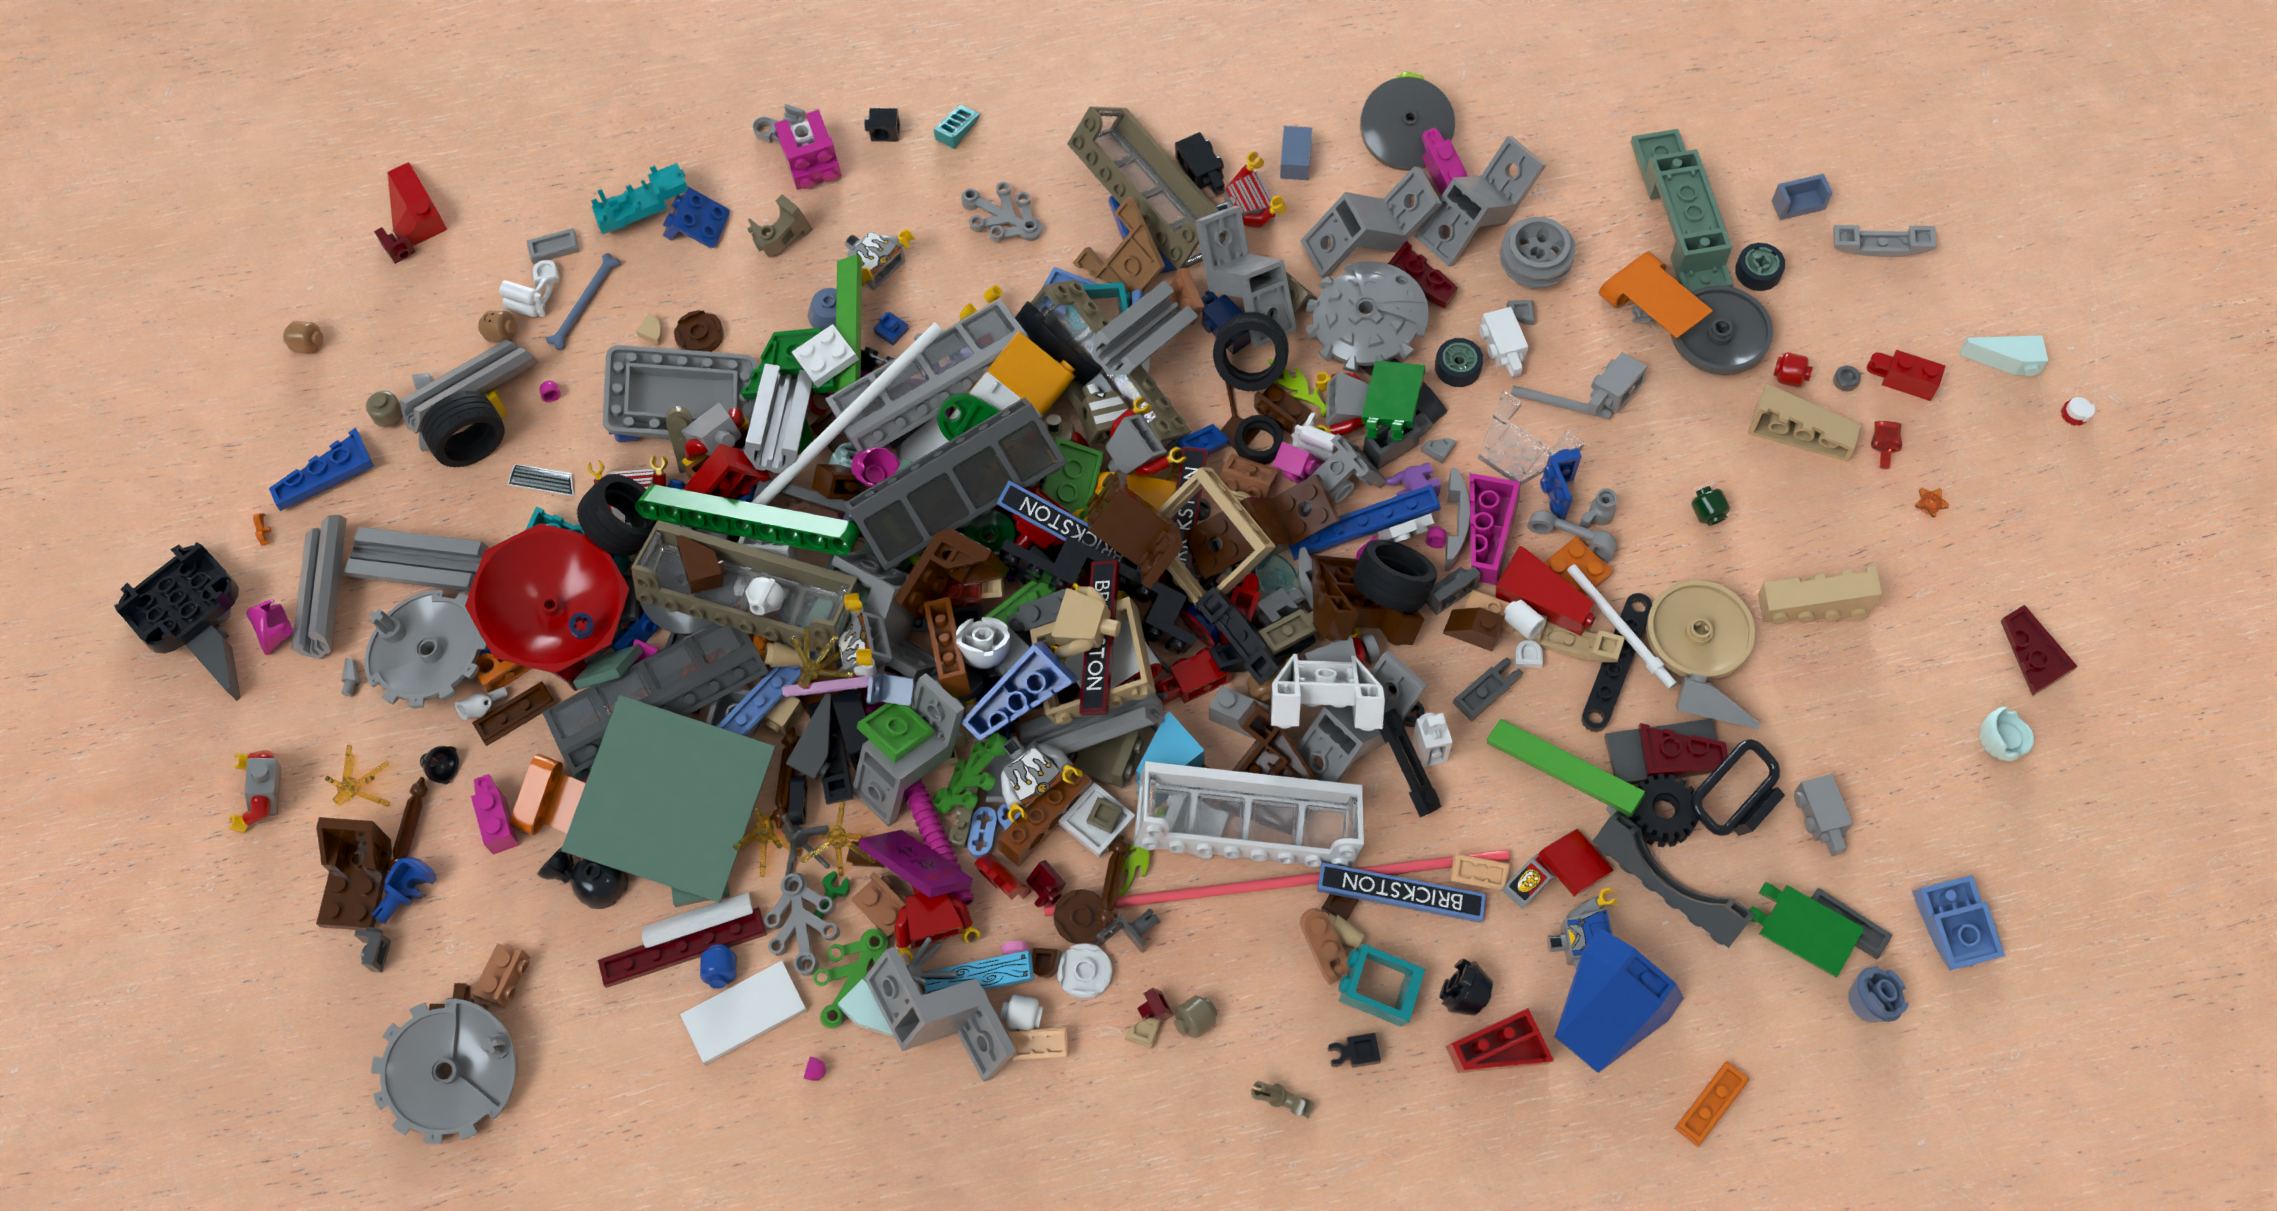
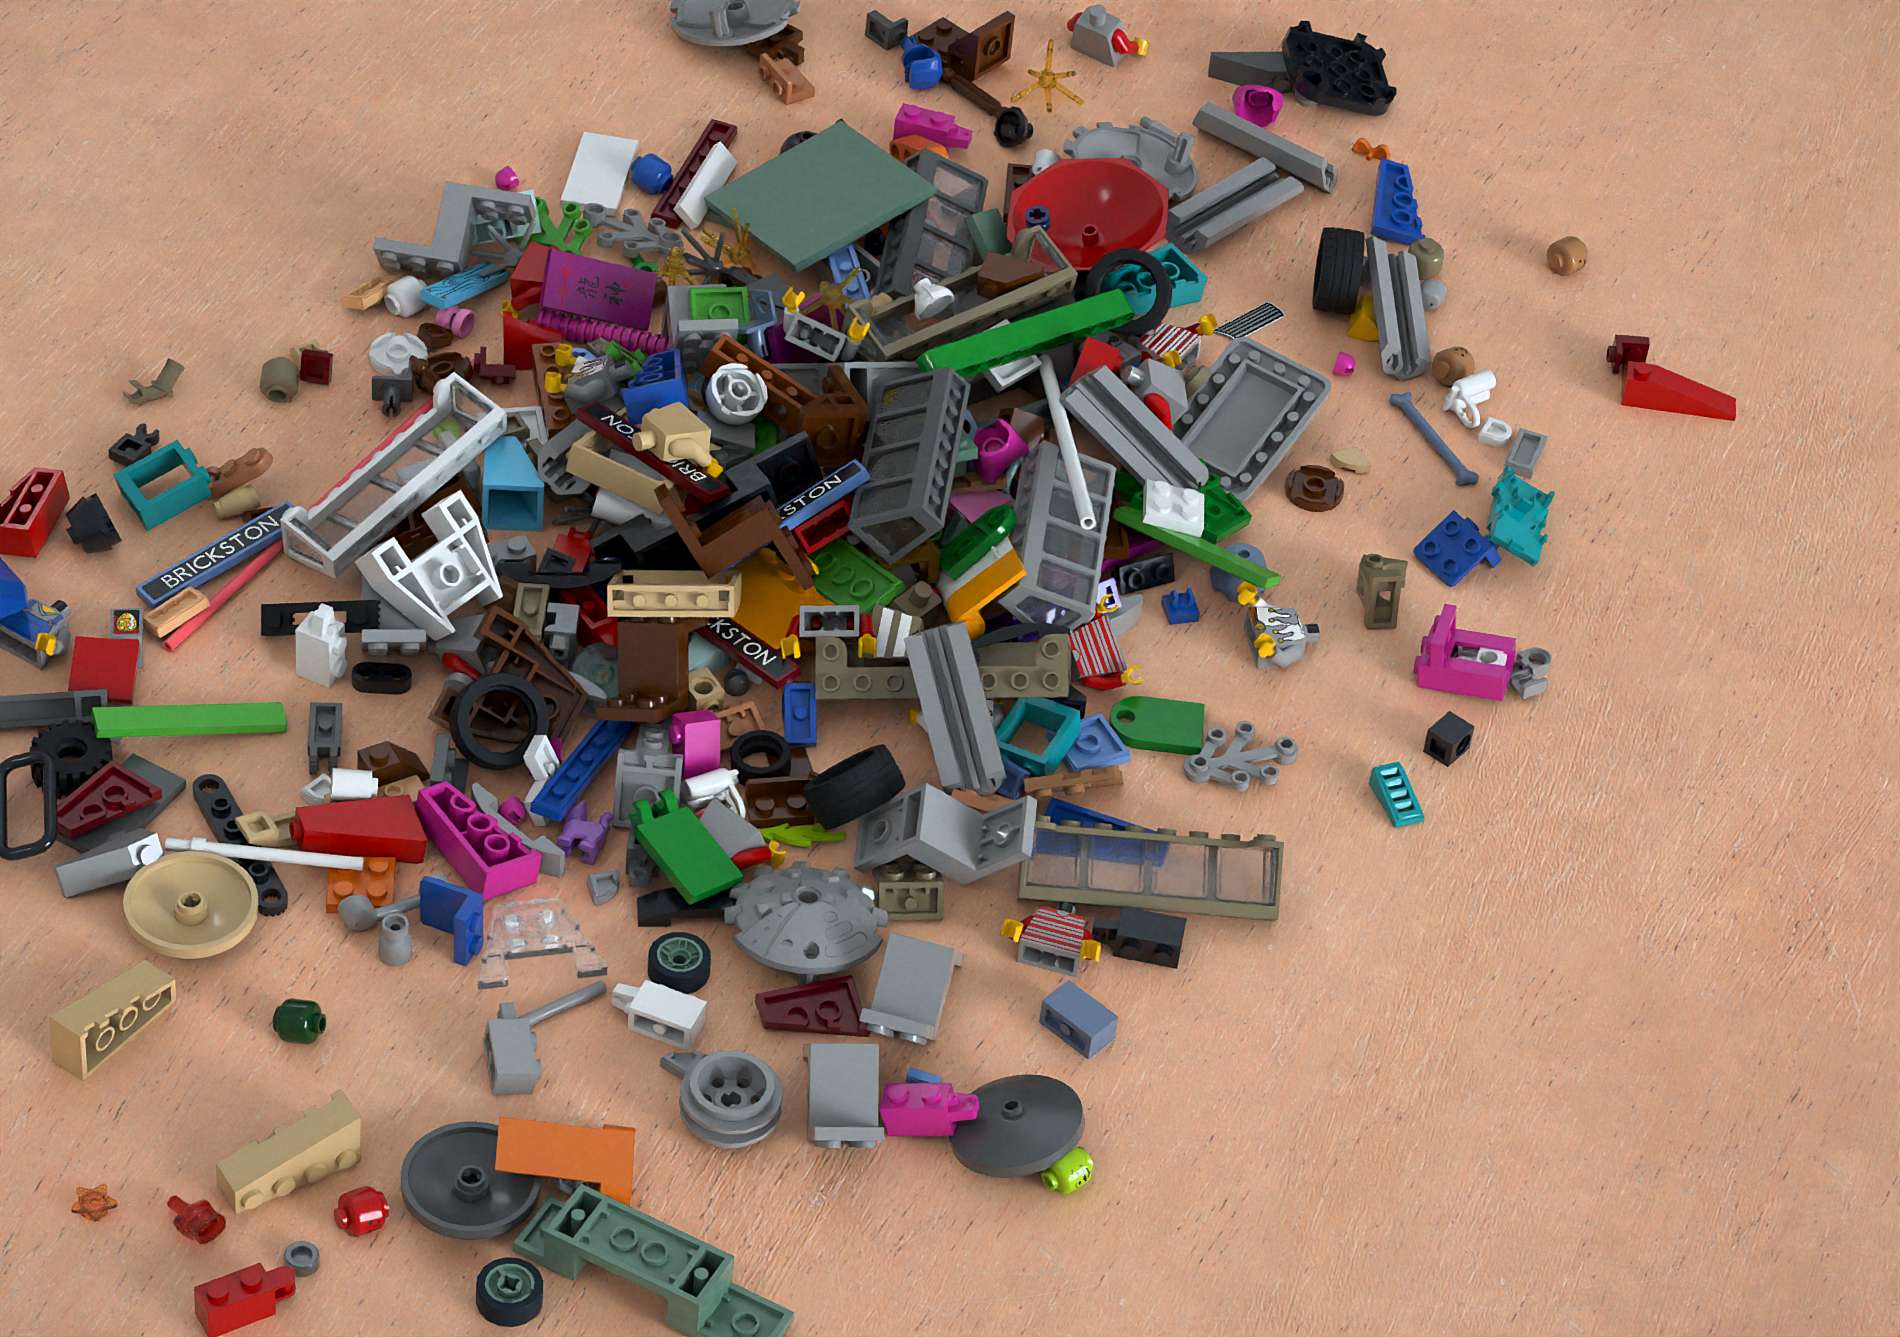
camera: 120 degrees right, 20 degrees down
none -> green tile [1109,696,1205,755]

